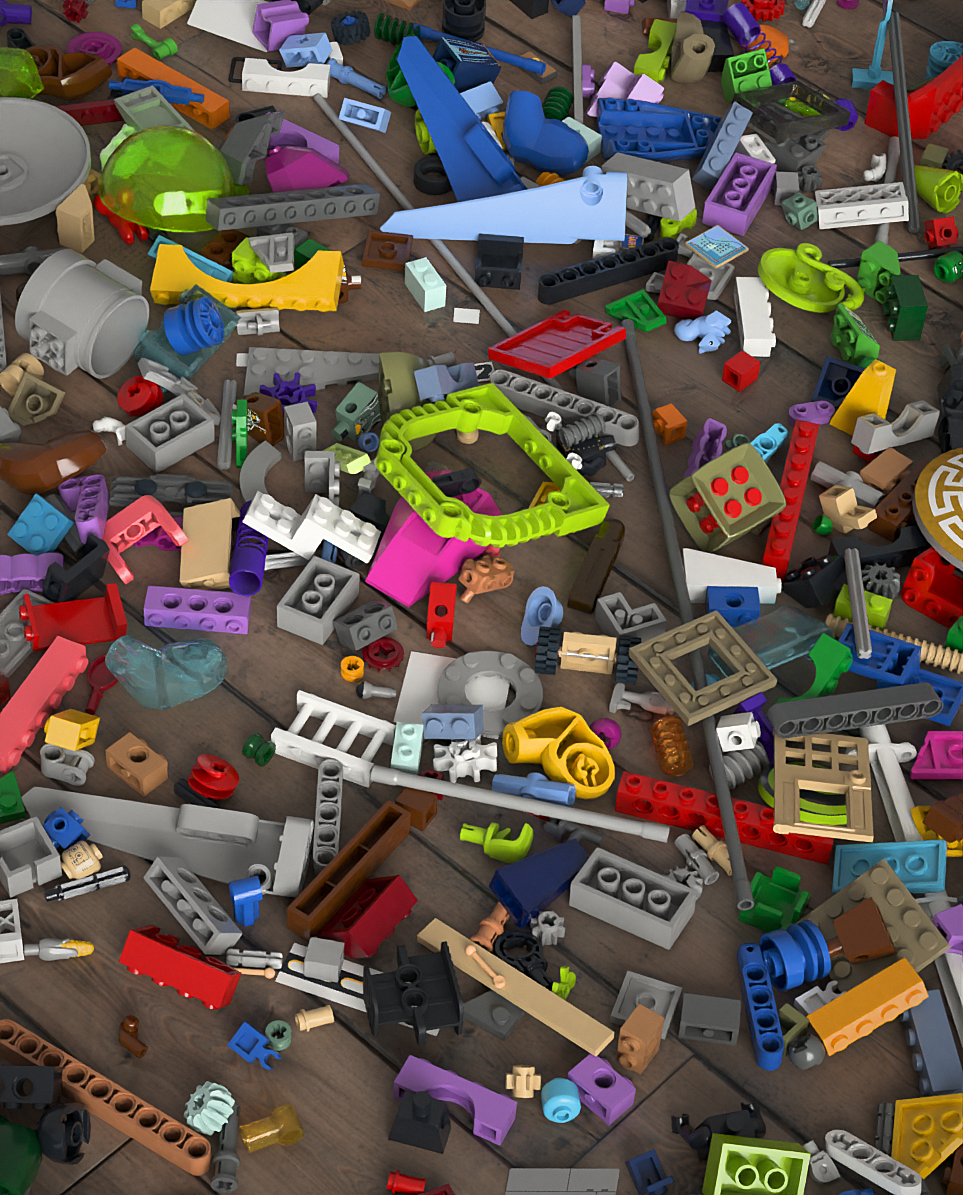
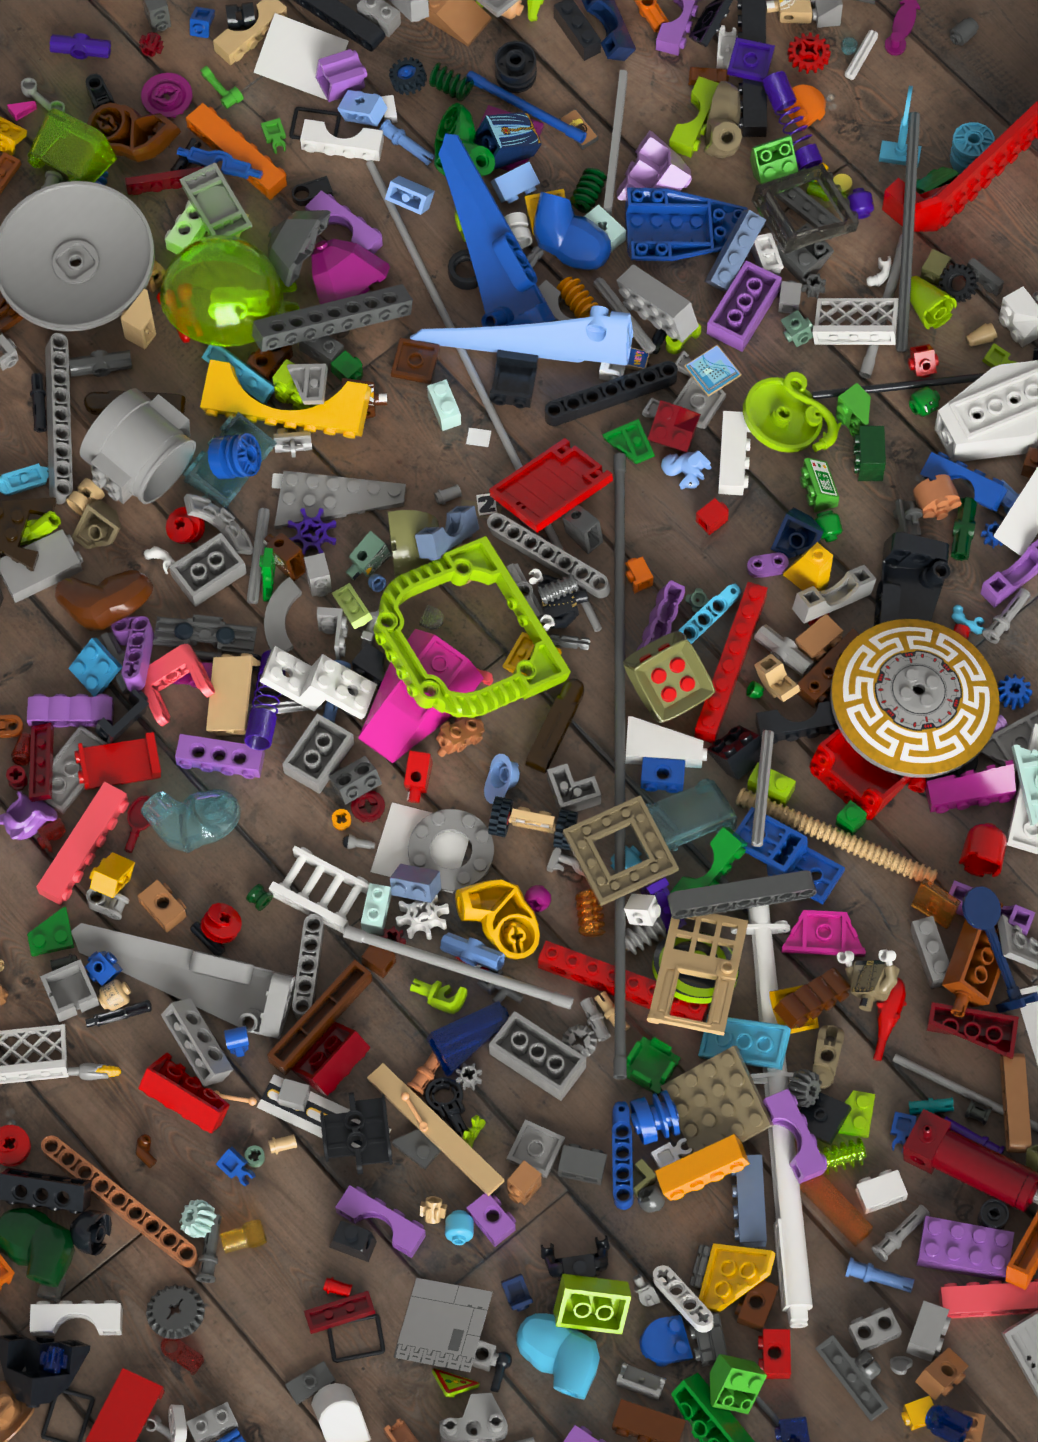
camera: 10 degrees right, 20 degrees up
light grey axle [226,948,283,969] -> none
black piece [432,468,482,497] -> none
medium lavender plate [582,64,595,99] -> none
reddish brown torso [825,897,897,964] -> none
dark grey gear [861,562,901,600] -> none
none -> bright green plate [261,118,286,154]

